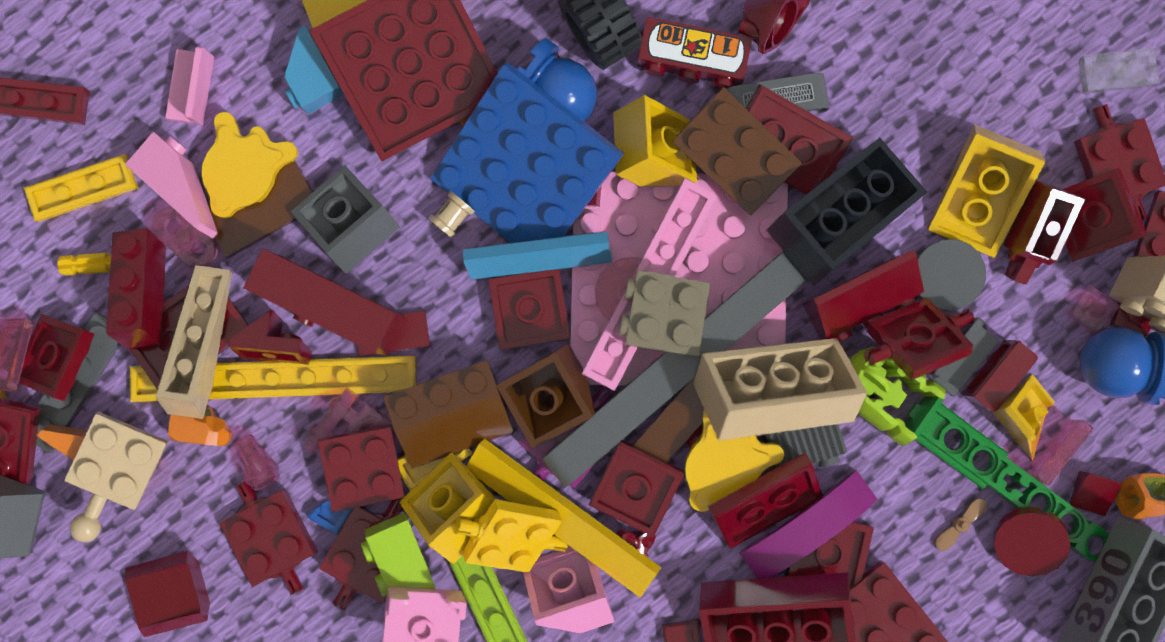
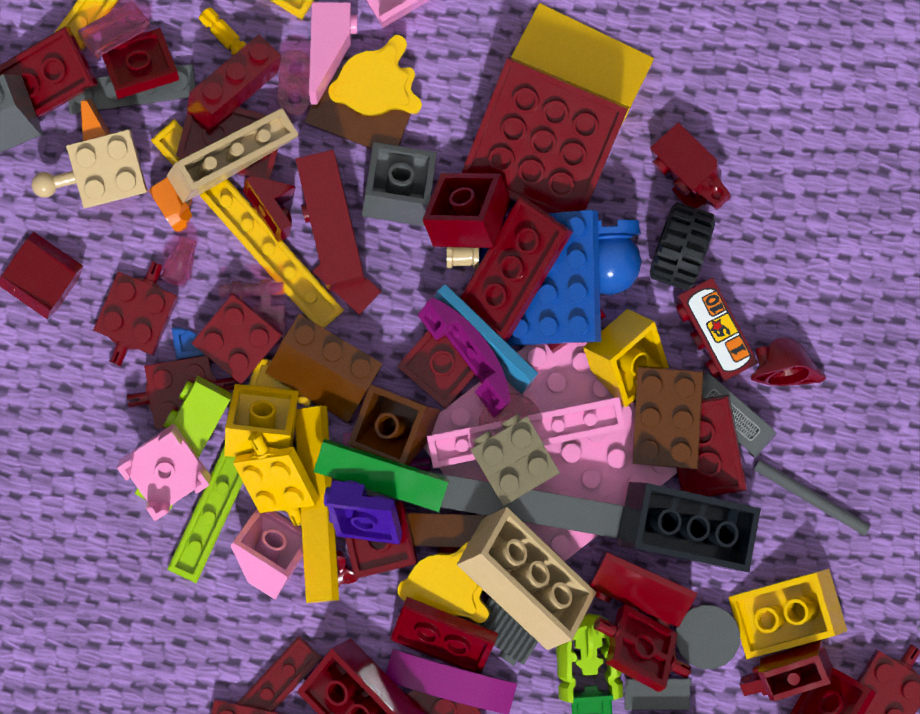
camera: 45 degrees right, 0 degrees up
dark azure slope [284,25,344,114] -> none
none -> green tile [313,439,449,512]
none -> dark purple plate [324,480,403,545]
none -> magenta slope [417,298,511,418]
none -> dark red brick [422,173,511,248]
none -> dark red tile [460,196,573,341]
none -> dark grey bar [753,459,871,536]

